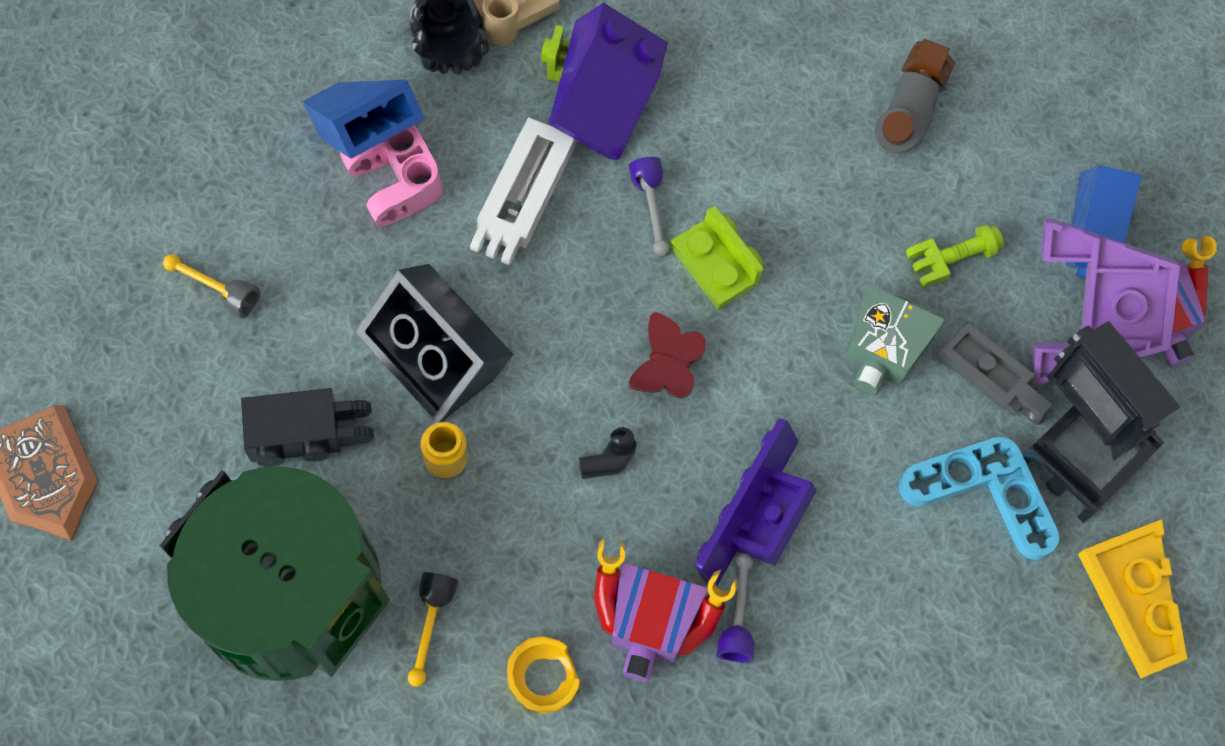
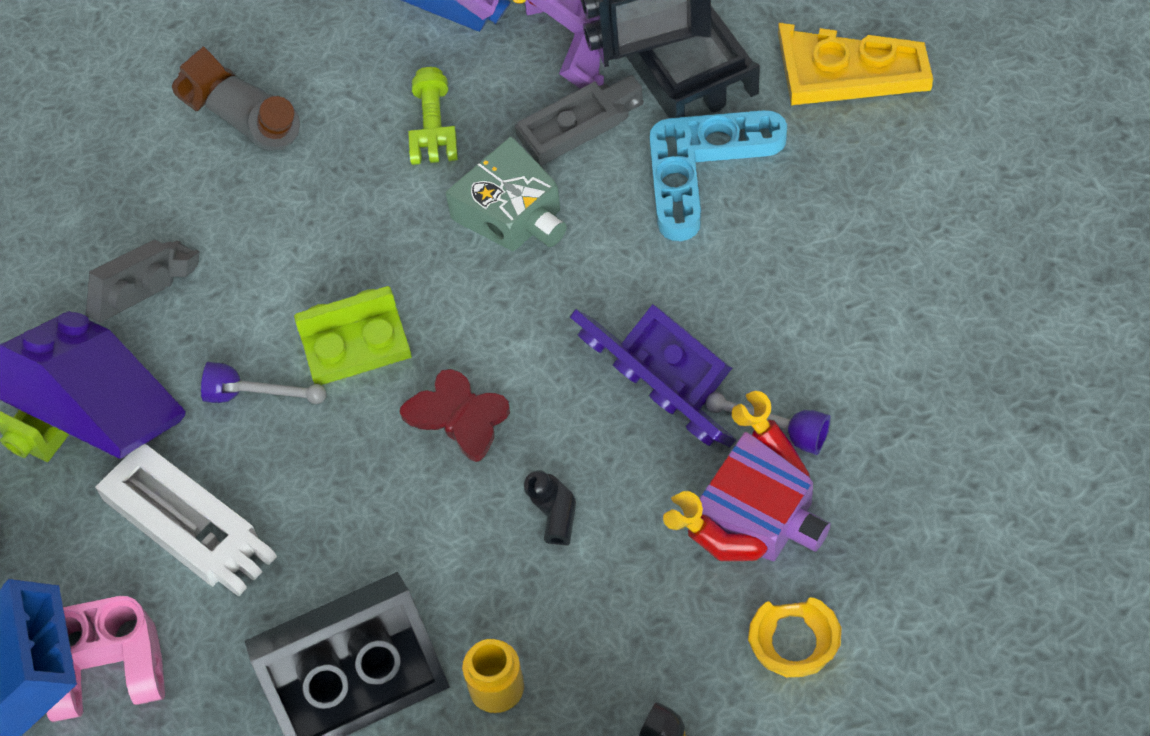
camera: 60 degrees left, 10 degrees down
none -> dark grey hinge [86,239,200,323]

